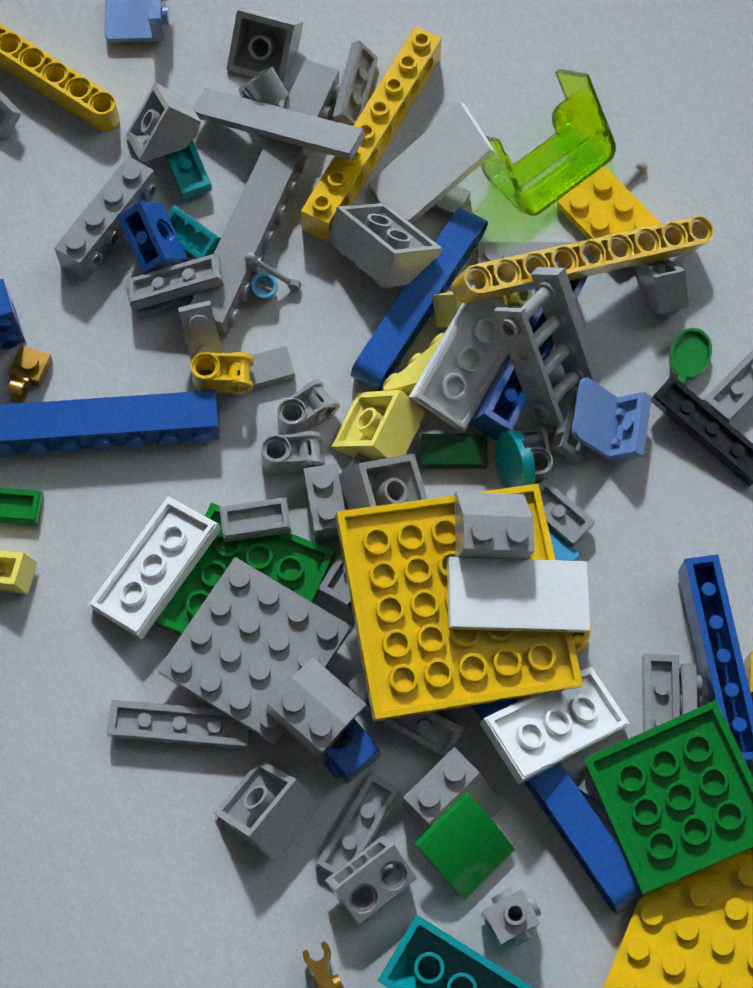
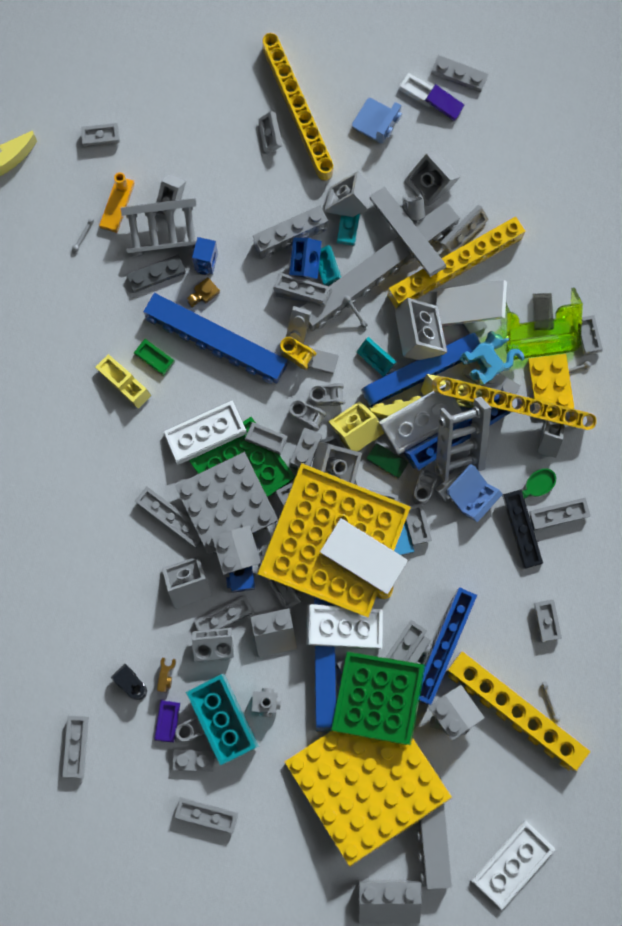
camera: 30 degrees right, 10 degrees up
medium azure hinge [251,273,278,300] -> none
green slope [415,792,515,901] -> none
light grey slope [454,491,534,559] -> none
teal tile [495,430,535,488] -> none
none -> teal plate [356,337,396,377]
none -> dark azure animal [460,331,524,386]
none -> clear smoke tile [532,293,554,330]
none -> light grey plate [575,315,603,356]

